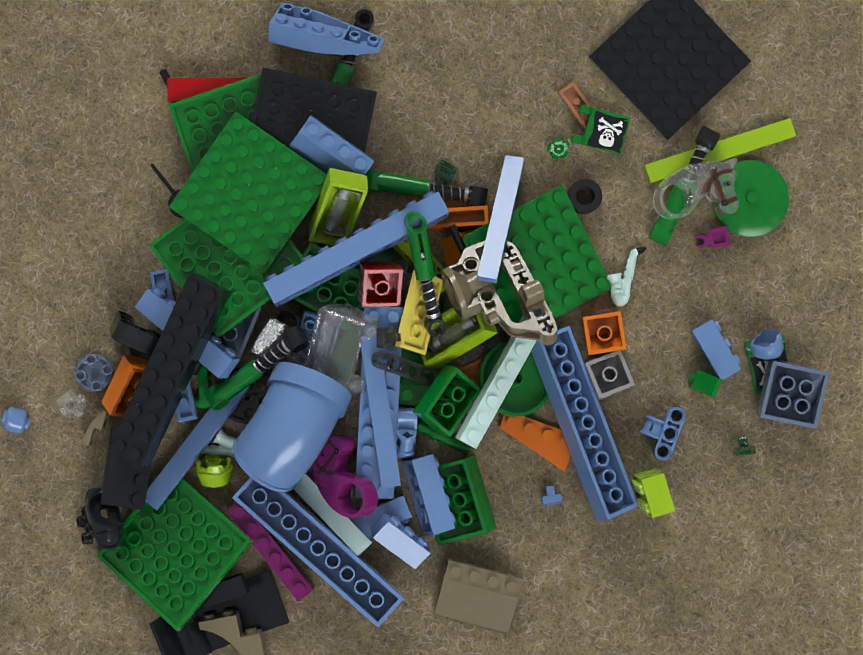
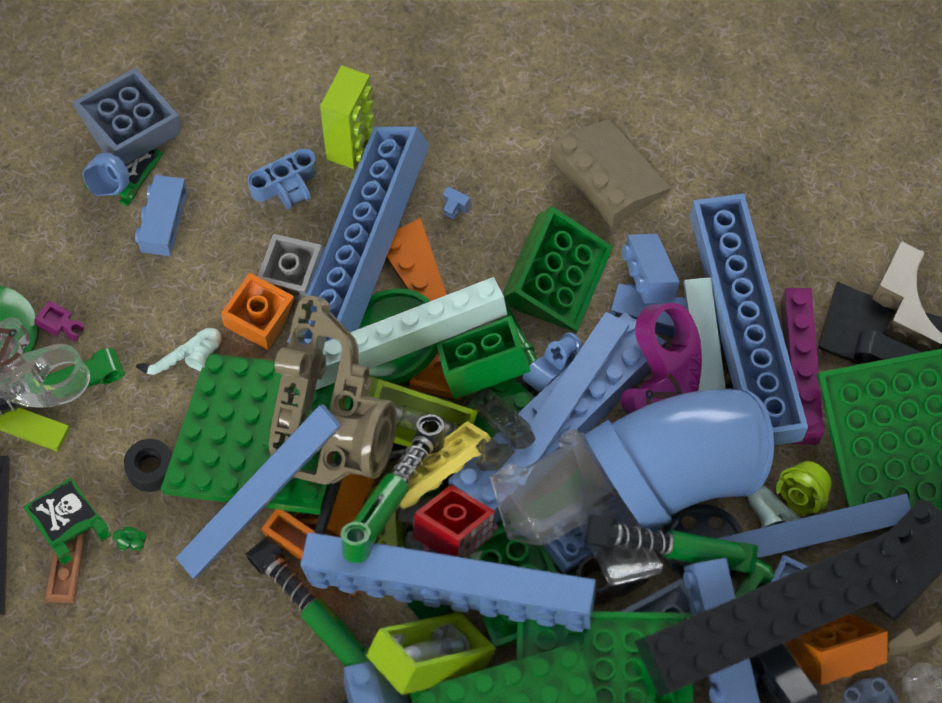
camera: 140 degrees left, 25 degrees down
medium blue slope [401,454,455,535] -> none
clear green tile [434,159,458,185] -> none
green slope [687,370,722,397] -> none
clear green tile [733,436,756,456] -> none

